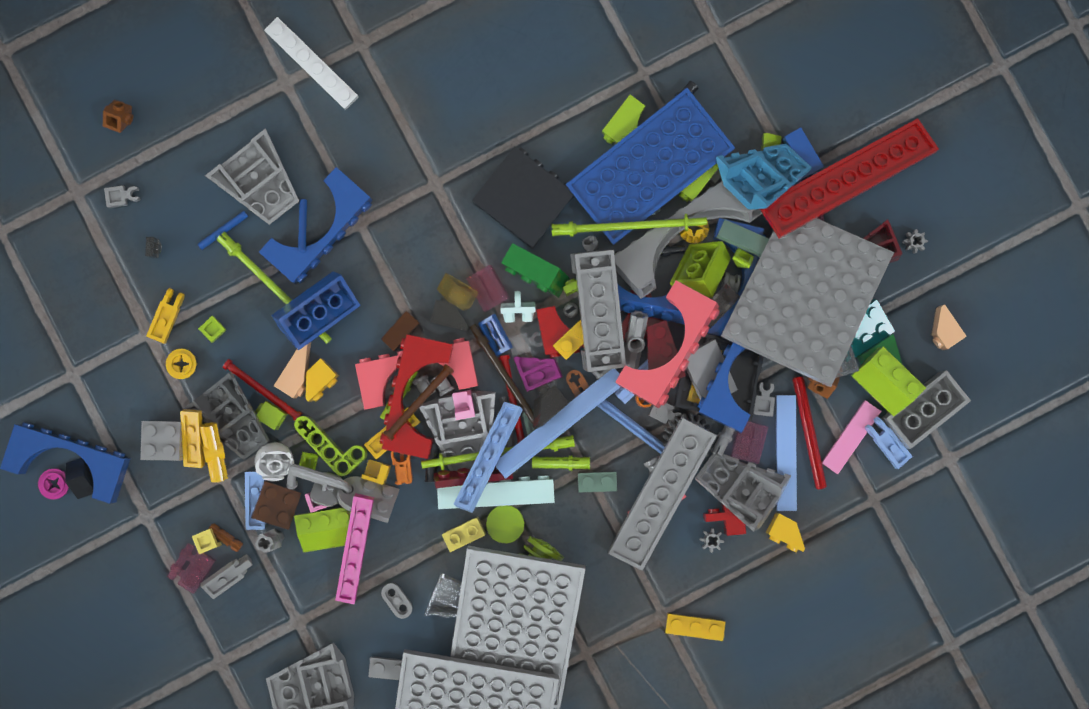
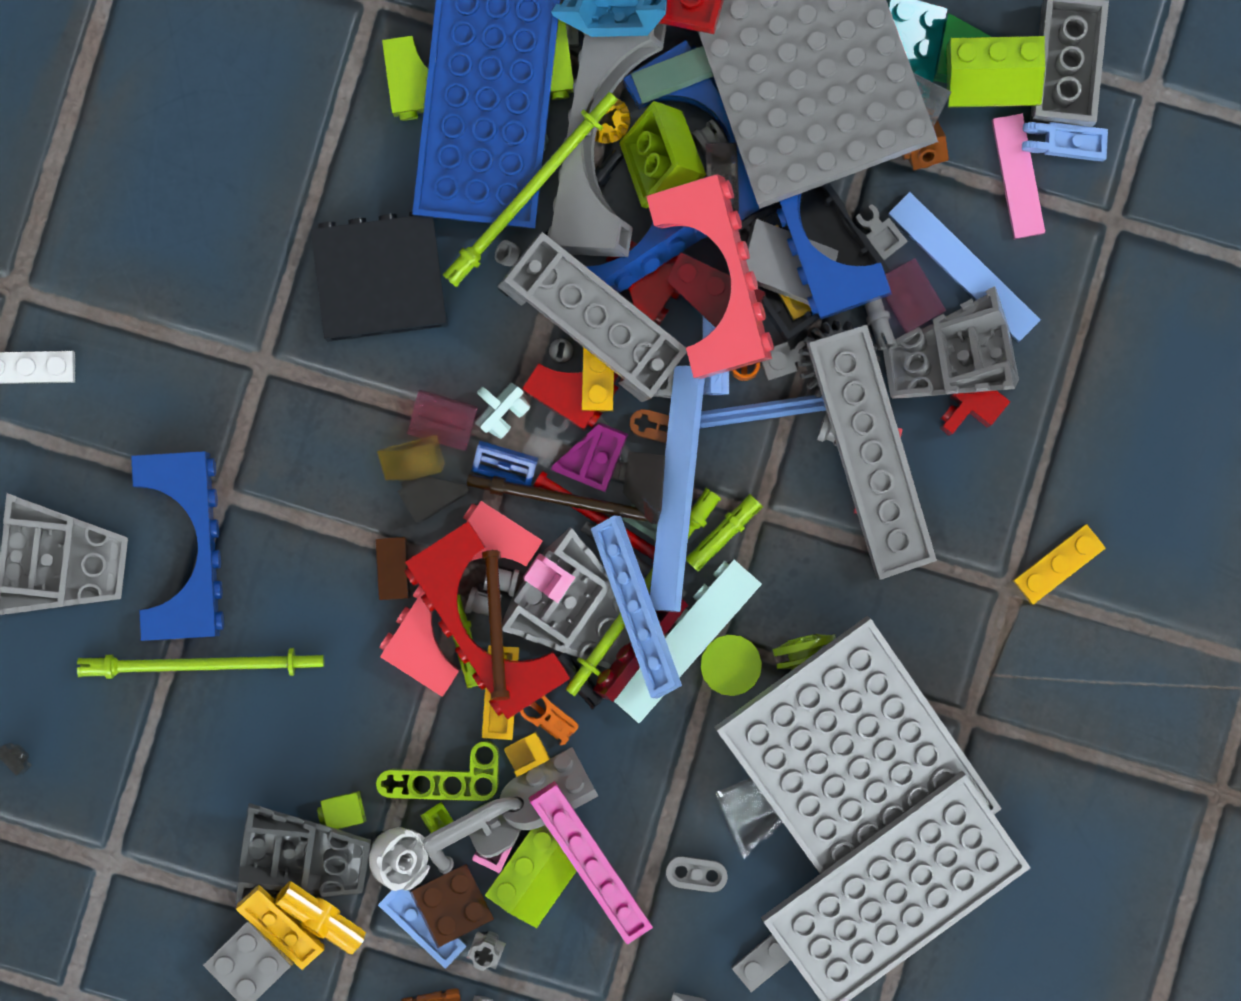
camera: 45 degrees left, 0 degrees up
yellow hinge [146,288,185,344] -> none
yellow gear [166,349,197,379] -> none
blue bar [198,211,249,250] -> none
lime plate [198,316,227,343] -> none
red bar [222,359,303,421] -> none
blue slope [271,271,361,350] -> none
light nougat slope [274,342,311,399] -> none
blue bar [298,199,307,253] -> none
yellow slope [306,358,339,402] -> none
light yellow brick [442,516,486,552] -> none
green wedge [501,243,570,298] -> none
lime plate [563,278,578,296] -> none
sand green plate [578,472,617,493] -> none
light grey piece [624,311,648,369] -> none
light grey gear [699,528,724,553] -> none
lime slope [732,248,754,268] -> none
yellow slope [766,512,805,553] -> none
red axle [793,376,827,489] -> none

